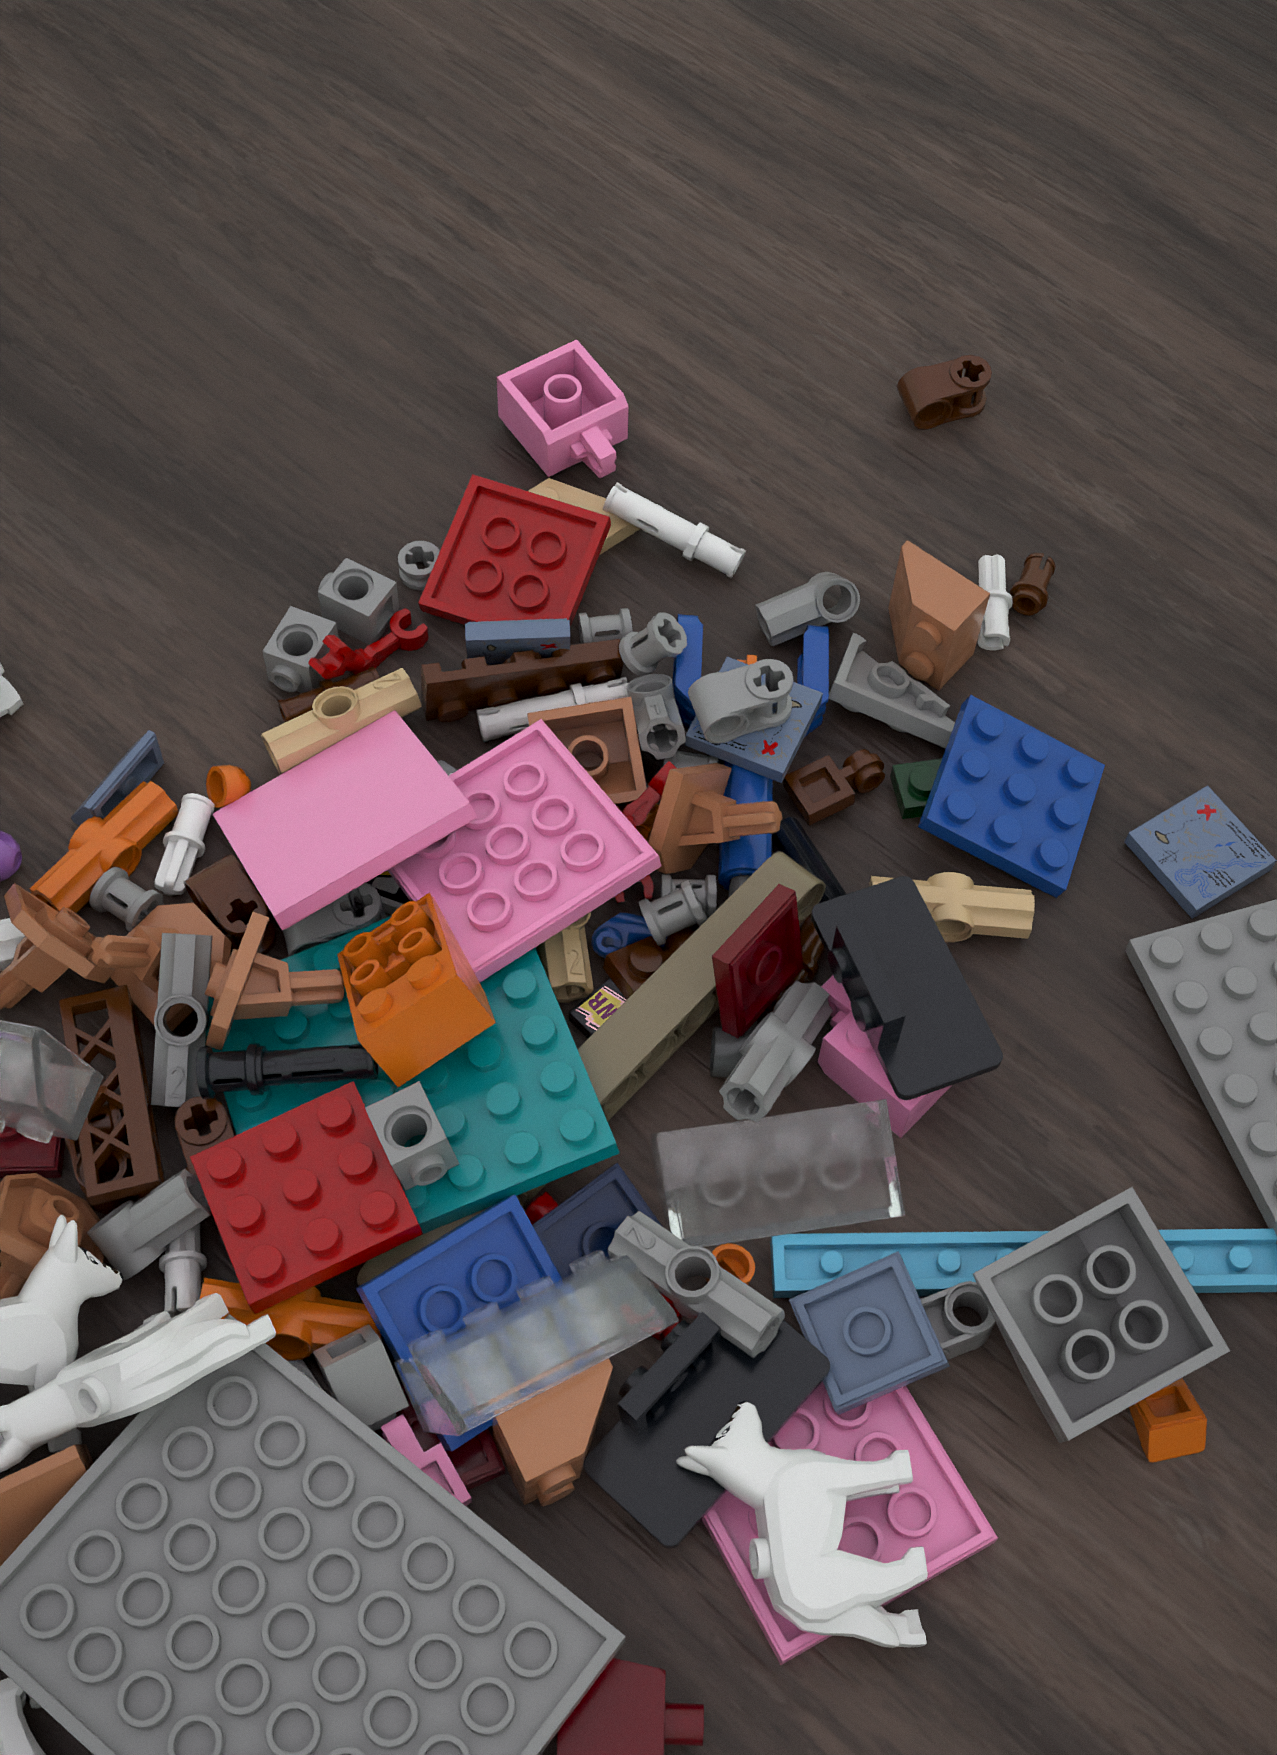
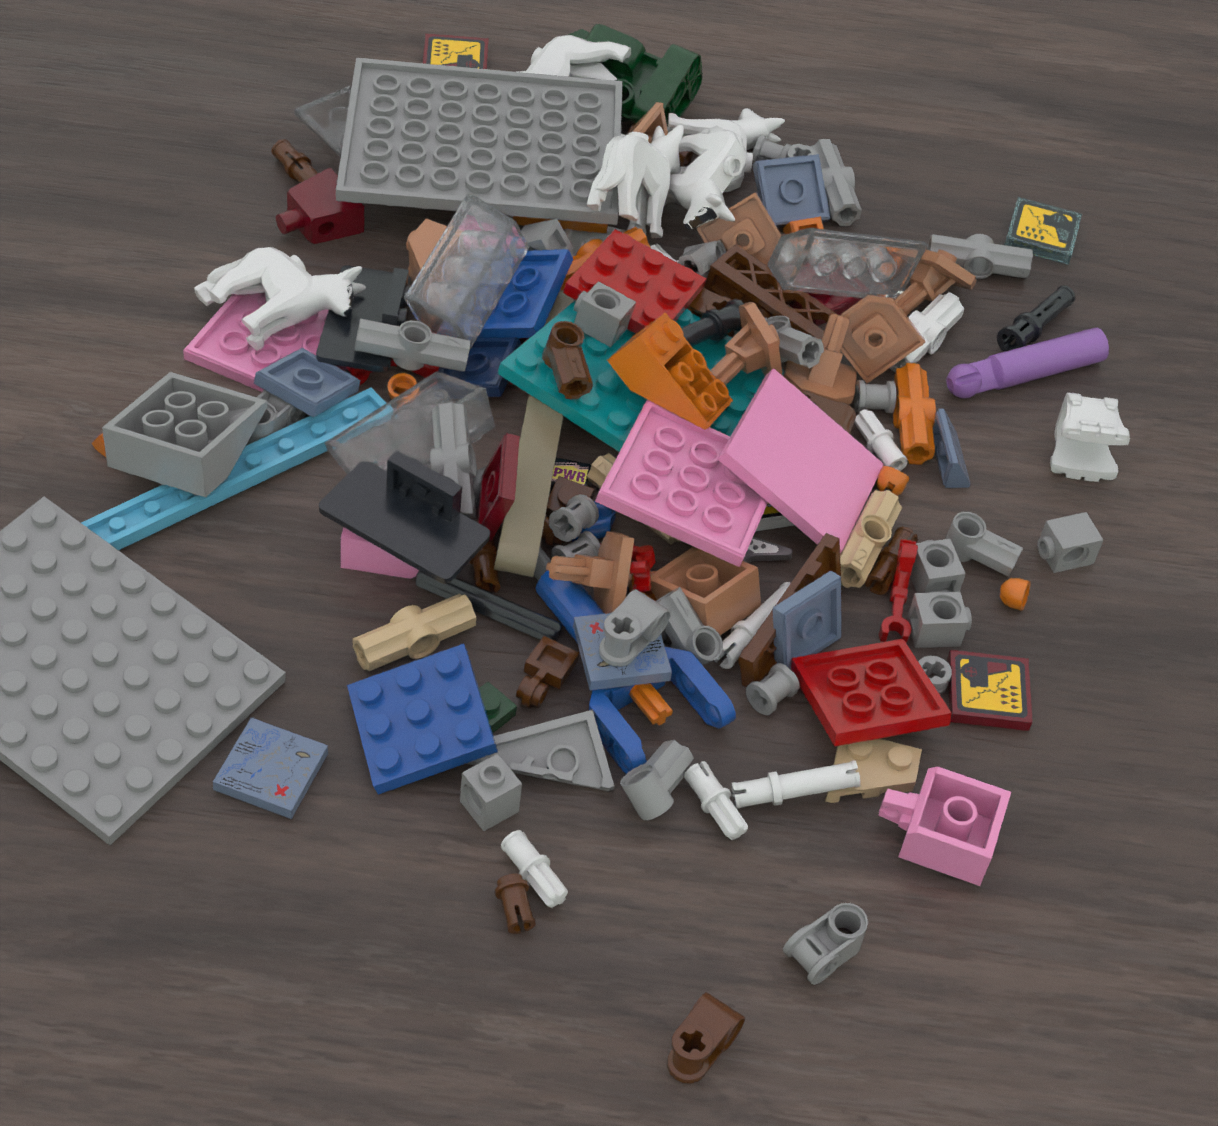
camera: 140 degrees right, 10 degrees down
light grey bush [619,612,687,676] -> none
nougat slope [889,540,990,691] -> none
none -> light grey brick [460,753,522,831]
none -> reddish brown piece [542,321,593,399]
none -> white axle [684,761,748,840]
none -> light grey piece [783,903,868,985]
none -> light grey piece [945,512,1023,577]
none -> tile [947,650,1033,731]
none -> orange hinge [1000,578,1031,611]
none -> light grey brick [1037,512,1103,573]

